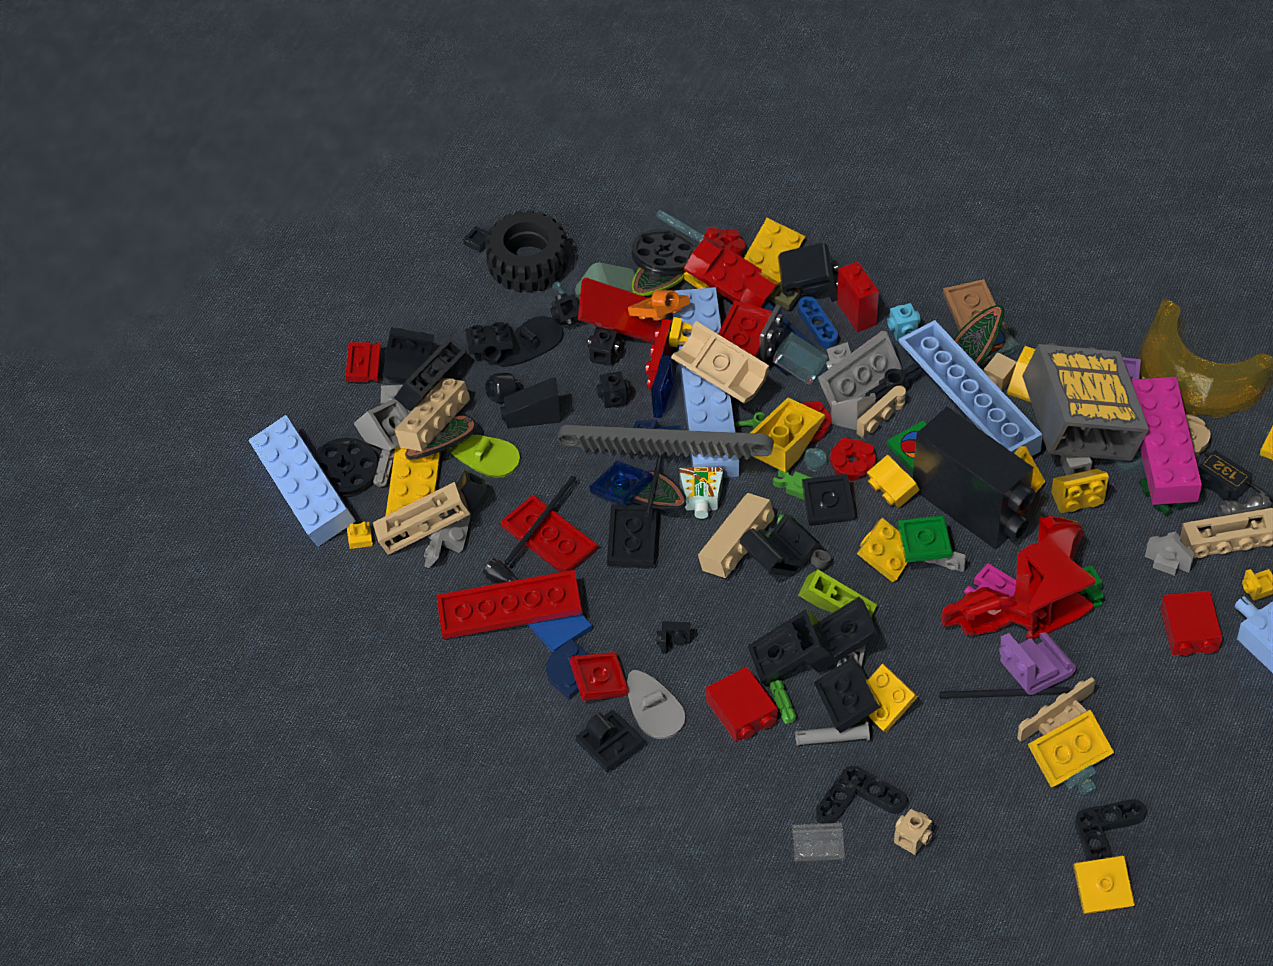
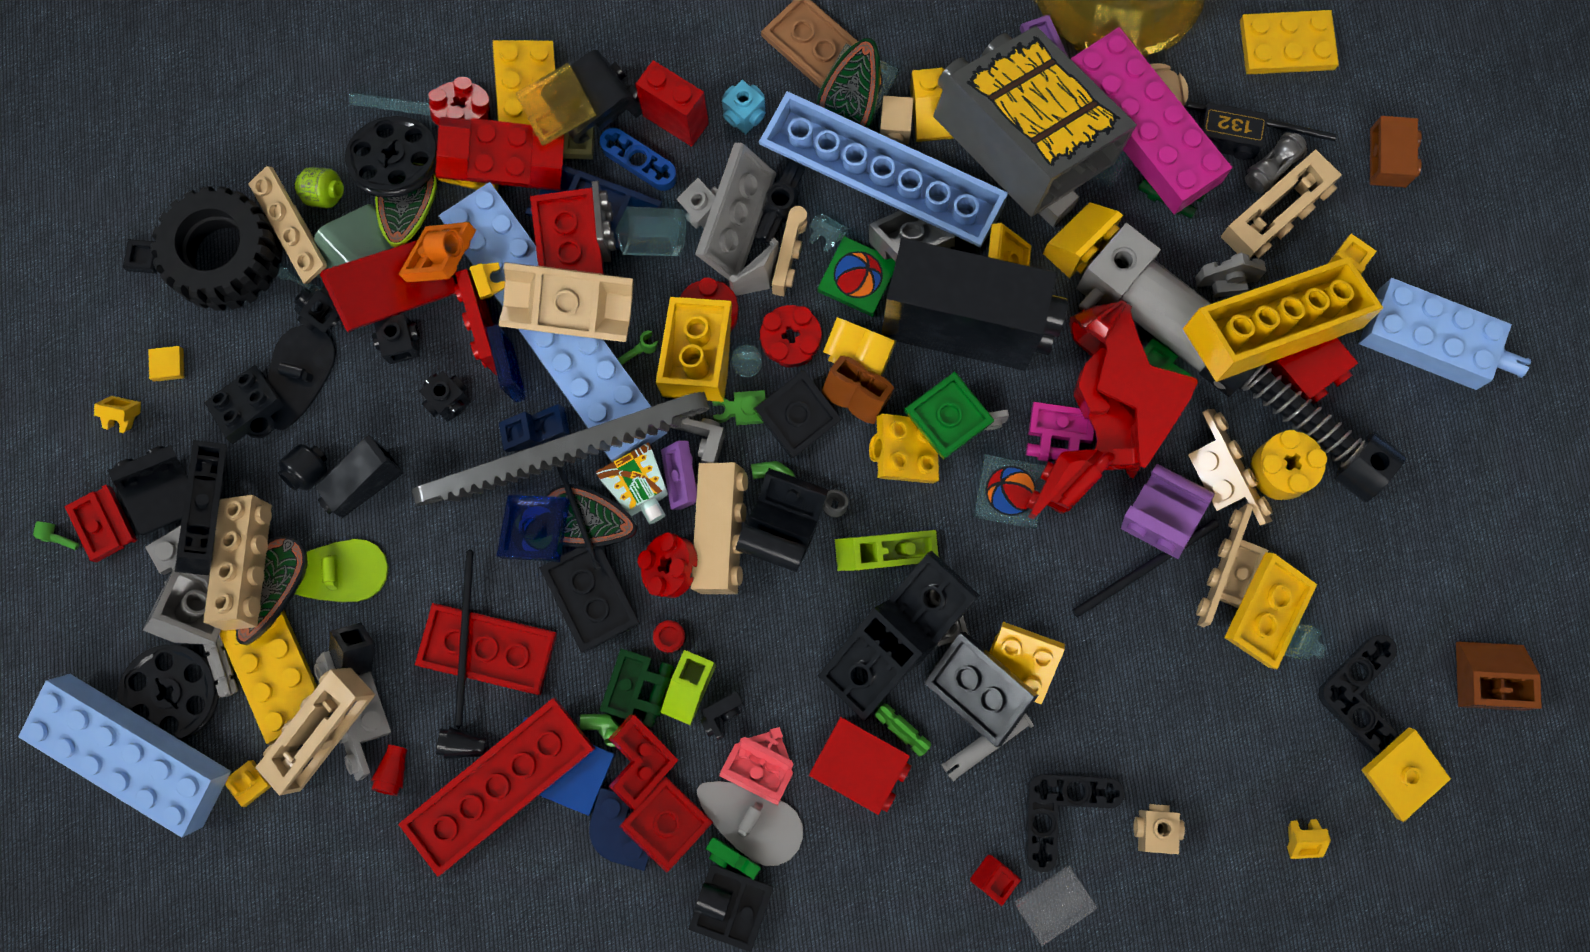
camera: 30 degrees left, 25 degrees up
none -> bright green hand [33,521,80,550]
none -> yellow tile [94,396,141,433]
none -> yellow tile [148,346,184,382]
none -> tan bracket [248,166,327,284]
none -> lime head [295,167,344,208]
none -> red cone [371,745,407,796]
none -> clear yellow slope [515,63,597,146]
none -> bright green arm [580,714,620,747]
none -> dark green plate [599,649,674,728]
none -> red plate [608,714,678,810]
none -> red plate [637,532,698,598]
none -> red tile [653,620,686,653]
none -> medium lavender plate [661,441,697,510]
none -> lime slope [661,650,716,726]
none -> light grey bracket [670,417,725,463]
none -> green plate [706,836,761,880]
none -> coral slope [719,727,793,806]
none -> clear light blue tile [809,213,849,252]
none -> dark orange brick [821,356,894,424]
none -> red slope [970,855,1022,906]
none -> tile [973,454,1045,529]
none -> piece [1076,222,1406,503]
none -> yellow brick [1183,257,1383,382]
none -> tan bracket [1188,409,1273,526]
none -> yellow brick [1251,430,1327,500]
none -> yellow tile [1287,819,1331,859]
none -> dark orange slope [1456,642,1542,711]

